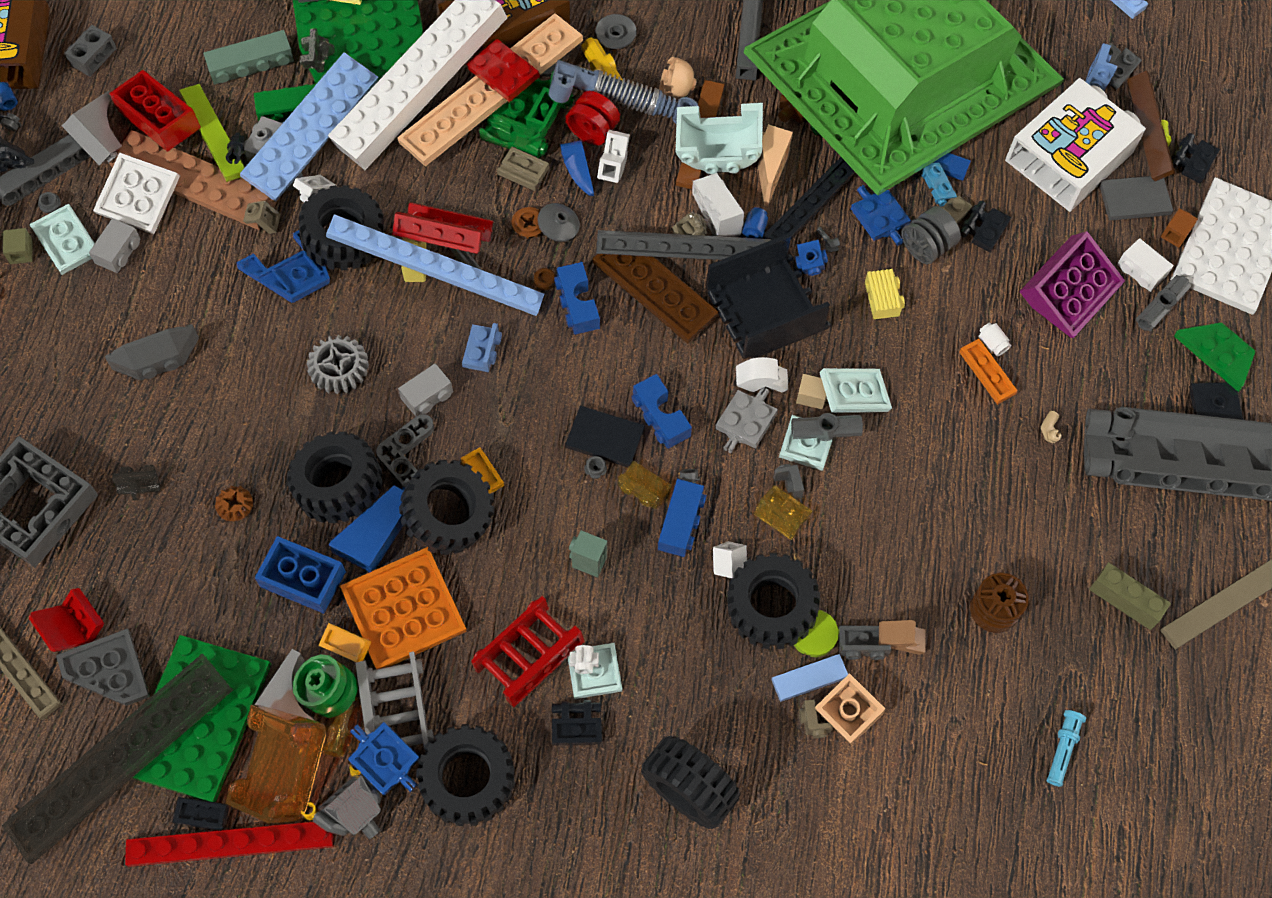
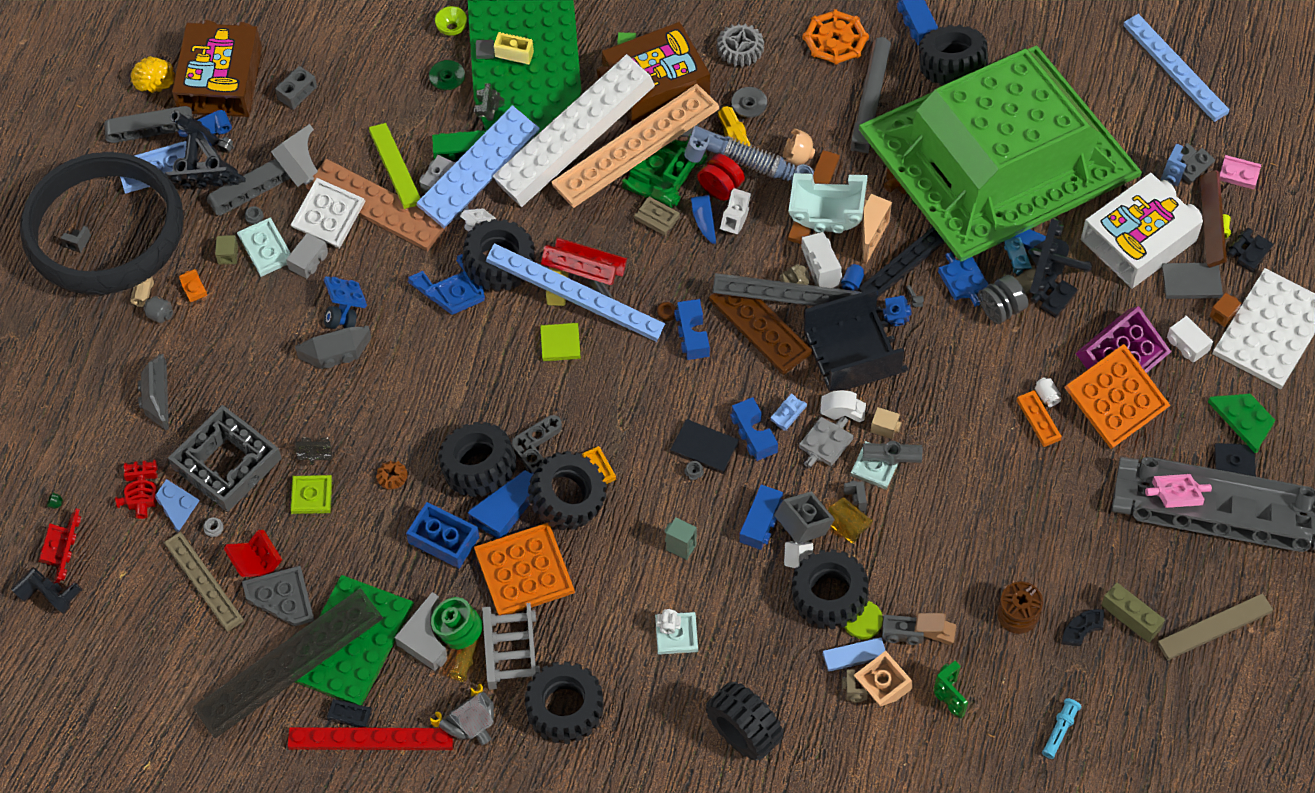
camera: 10 degrees right, 5 degrees down
red brick [109,70,201,152] -> none
sand green brick [203,30,294,85] -> none
clear orange windscreen [225,705,326,824] -> none
black axle [226,132,245,164] -> none
dark tan bracket [243,200,281,234] -> none
light grey gear [307,334,369,395] -> none
light orange tile [319,623,371,663] -> none
blue plate [348,722,420,795] -> none
light grey brick [398,363,453,417] -> none
medium blue bracket [462,323,502,372] -> none
red plate [466,39,540,102] -> none
red fence [471,596,585,708] -> none
dark orange gear [512,207,542,239] -> none
dark grey dish [537,203,580,242] -> none
black plate [552,700,602,746] -> none
clear yellow bracket [618,461,672,509] -> none
dark grey plate [678,469,701,484] -> none
light aqua tile [820,368,892,413] -> none
light yellow brick [865,269,905,319] -> none
tan arm [1041,411,1061,443] -> none
dark grey piece [1136,275,1191,331] -> none
none -> light grey plate [203,518,224,537]
none -> lime tile [291,475,332,514]
none -> blue plate [324,276,367,329]
none -> dark green dish [429,60,465,90]
none -> lime tile [541,323,581,361]
none -> light blue hips [771,393,807,430]
none -> dark grey brick [774,491,835,544]
none -> green bracket [933,660,968,718]
none -> black plate [1029,218,1092,294]
none -> black tile [1061,609,1104,646]
none -> orange plate [1064,344,1171,449]
none -> bright pink plate [1145,474,1212,508]
none -> bright pink plate [1220,155,1261,189]

